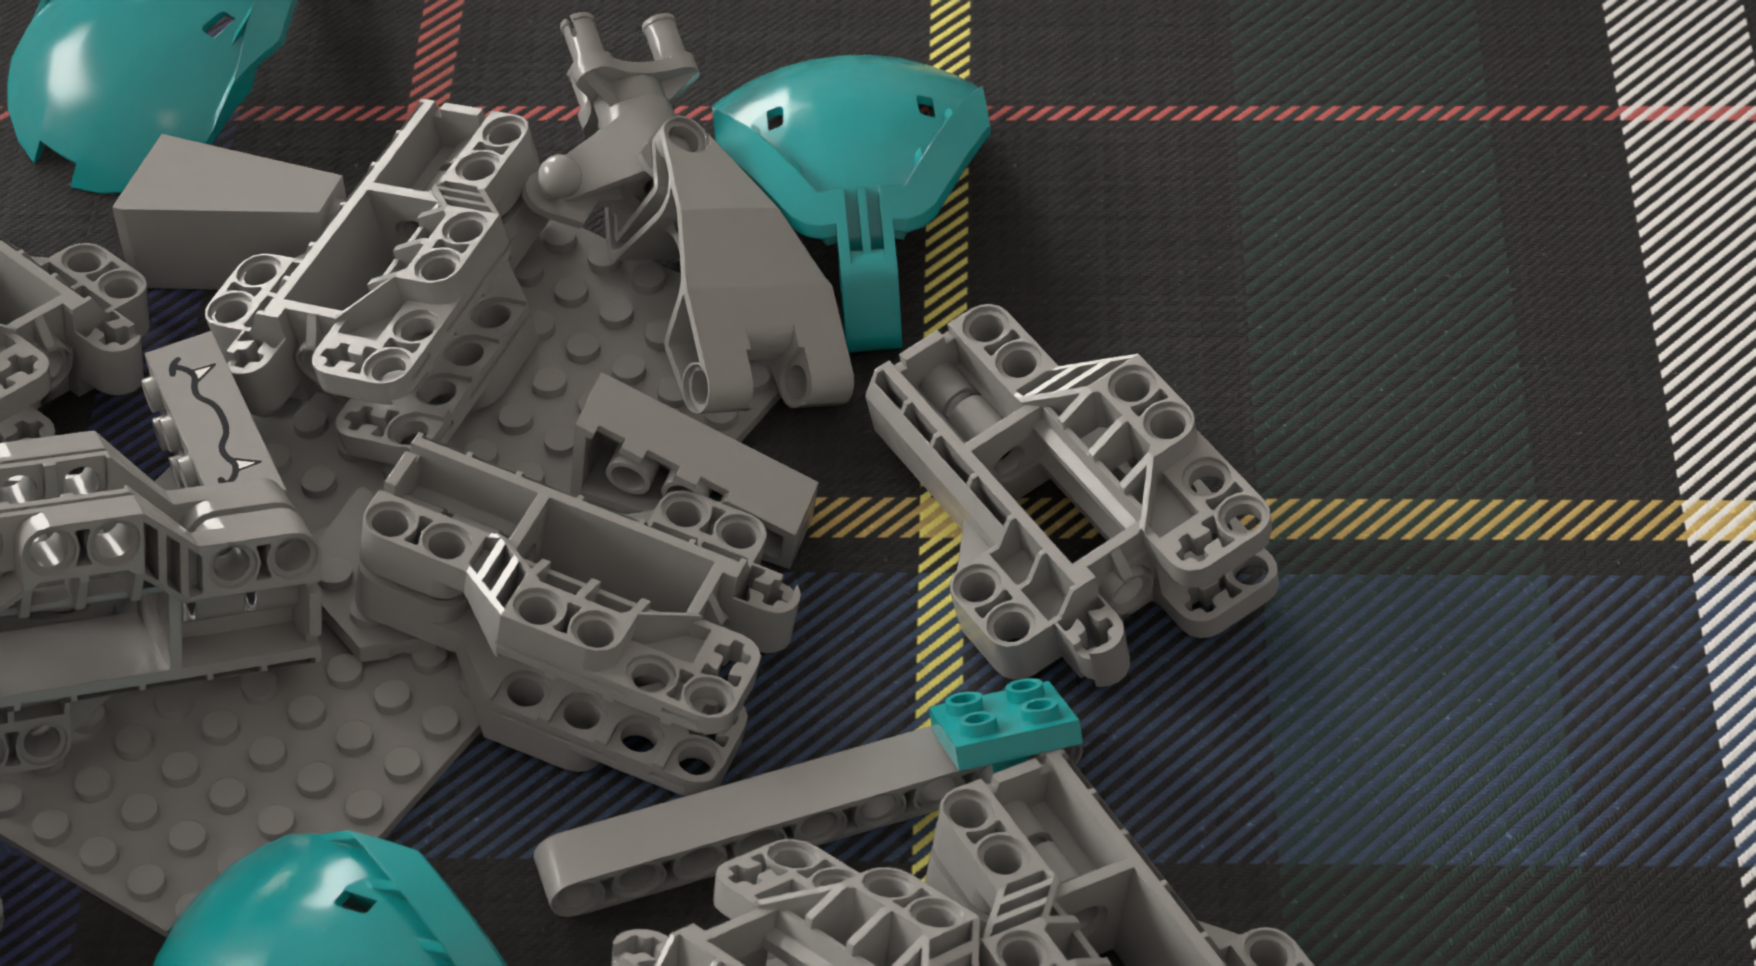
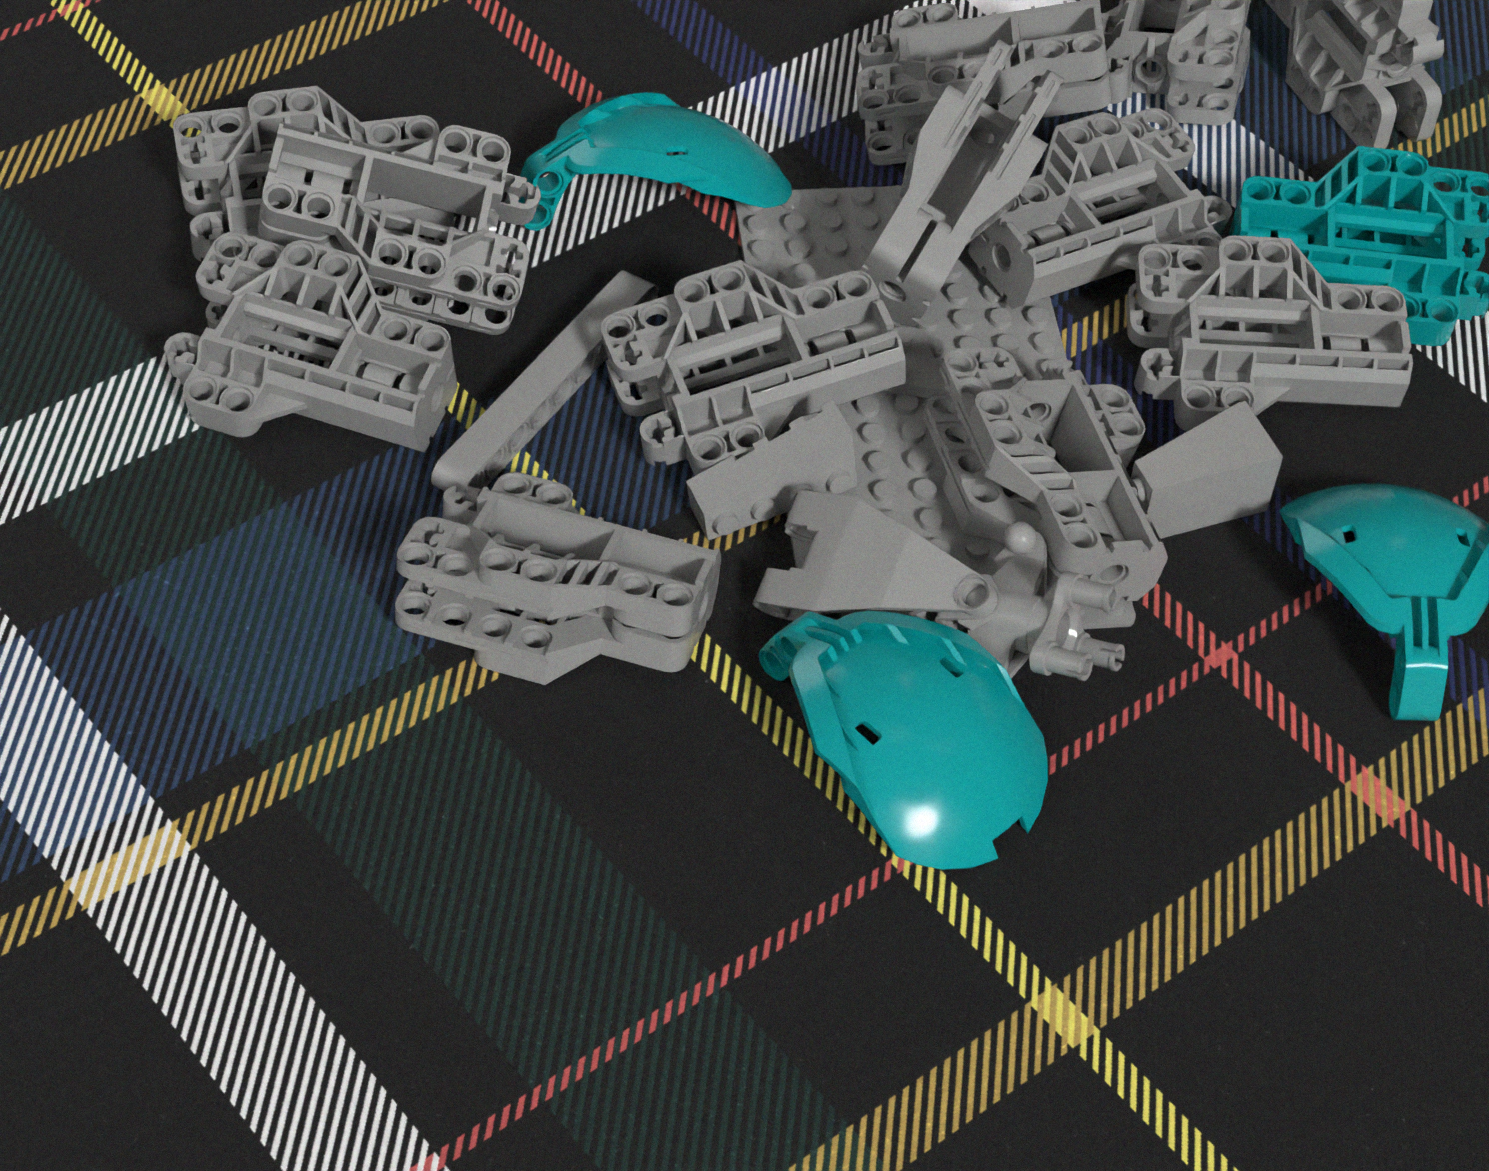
camera: 135 degrees right, 0 degrees up
light grey brick [141,331,288,497] -> none
teal plate [929,678,1083,774] -> none

